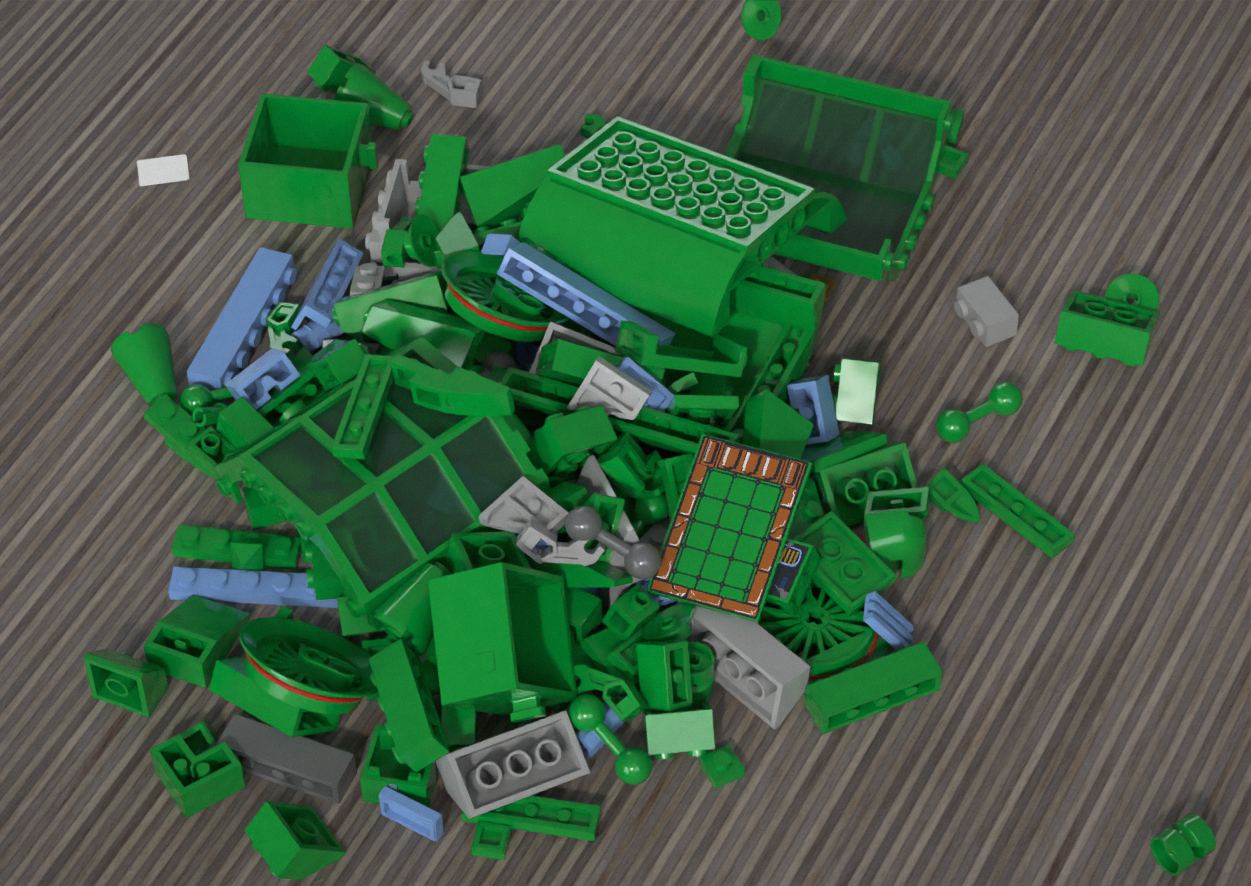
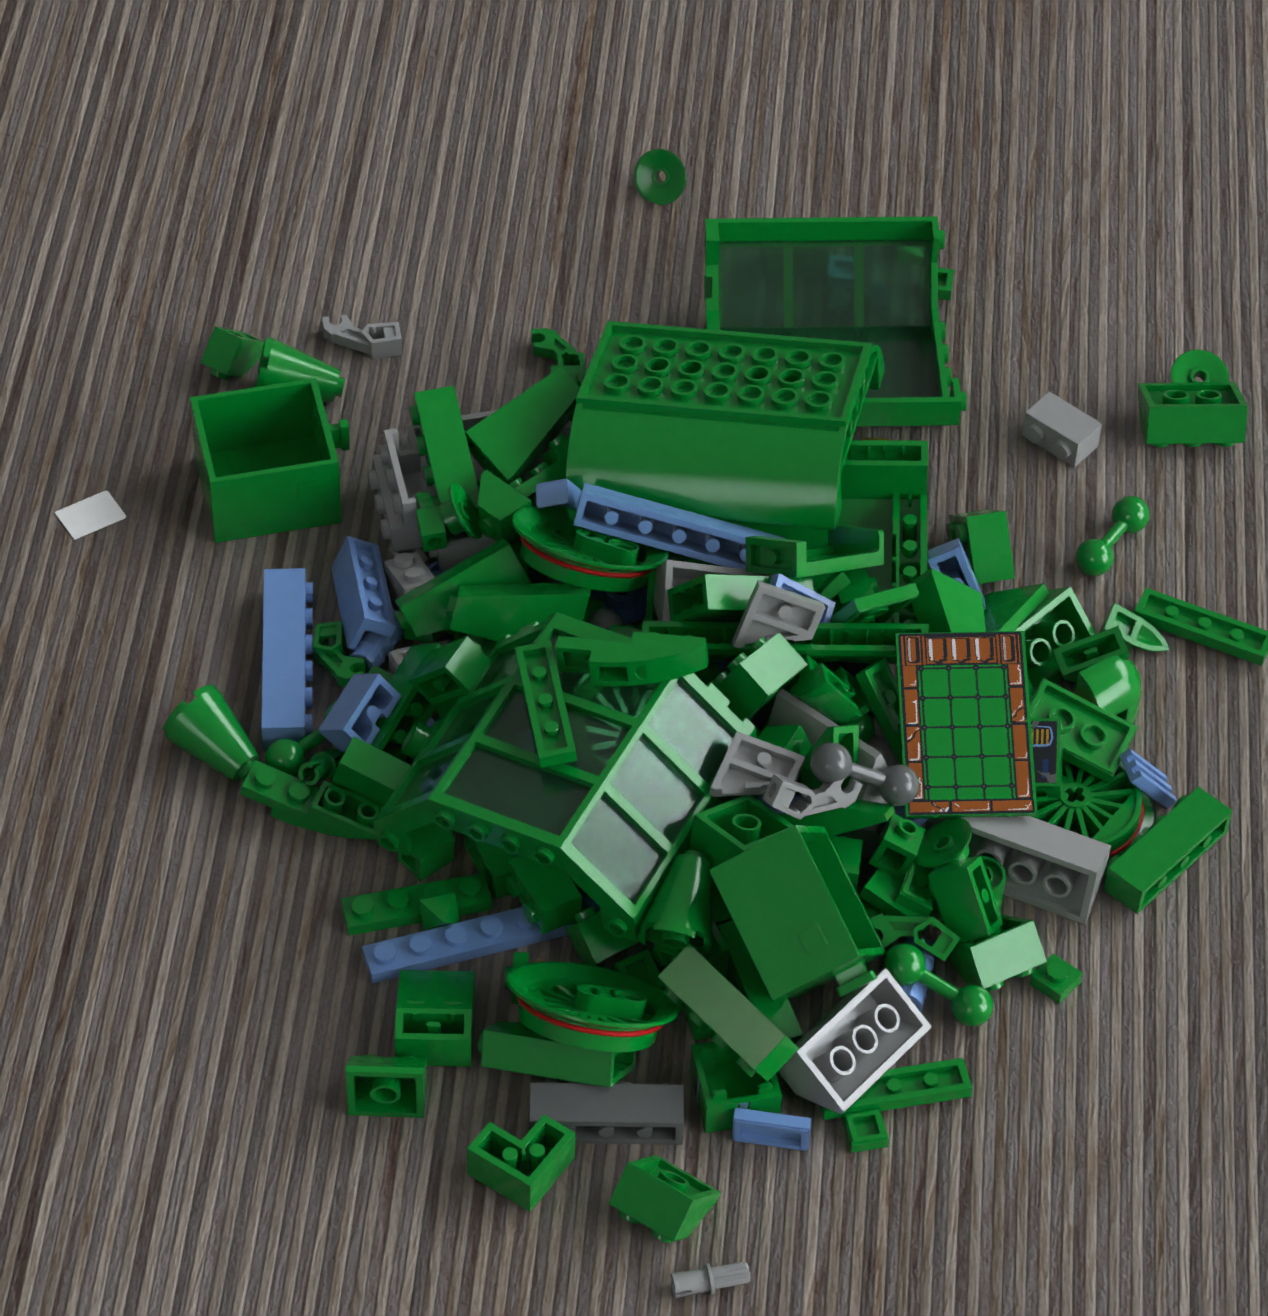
camera: 25 degrees left, 0 degrees up
green slope [181,721,219,756] -> none

